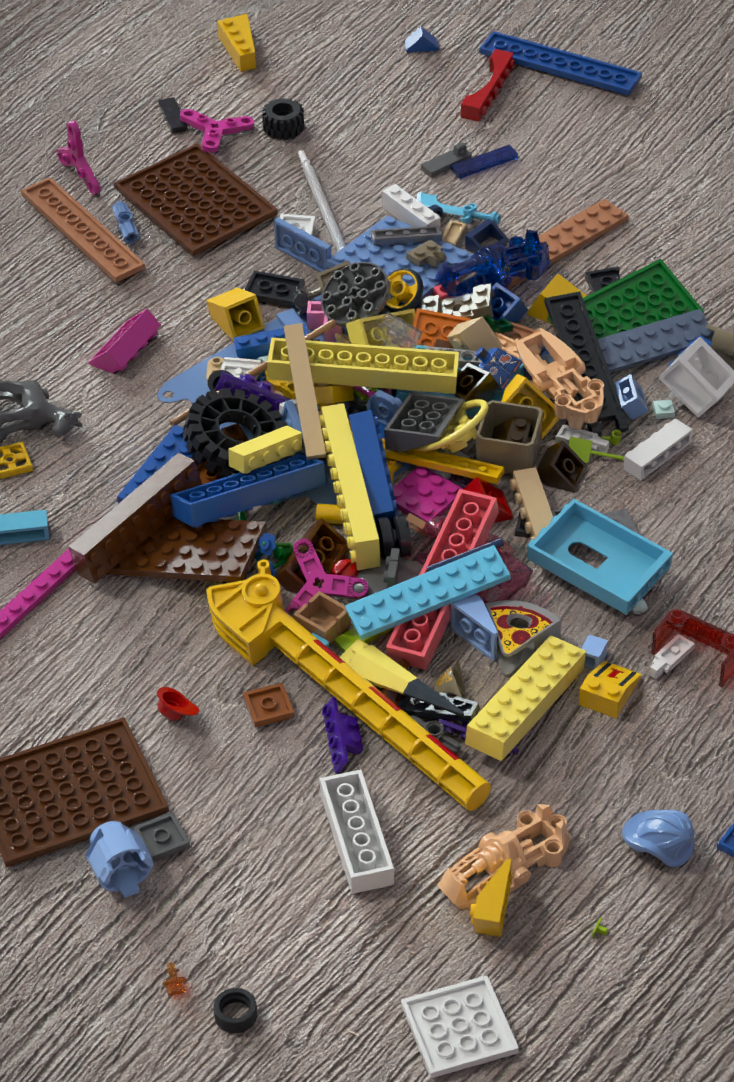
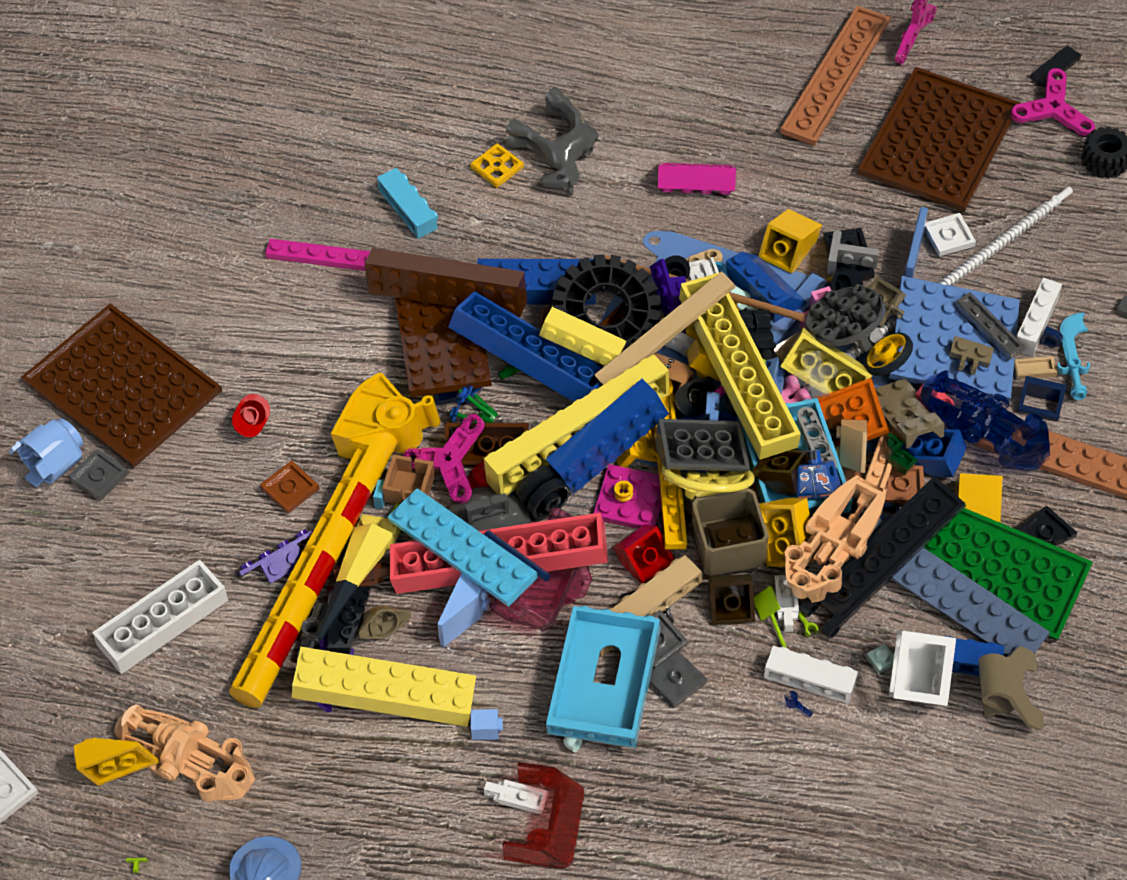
camera: 65 degrees right, 10 degrees up
medium blue piece [112,201,139,245] -> none
medium nougat plate [406,513,438,537] -> none
piece [486,600,561,677] -> none
yellow slope [579,661,642,719] -> none
medium blue brick [615,374,648,420] -> none
none -> yellow bush [614,481,633,502]
none -> clear blue hand [785,691,813,717]
none -> light grey bracket [827,230,879,274]

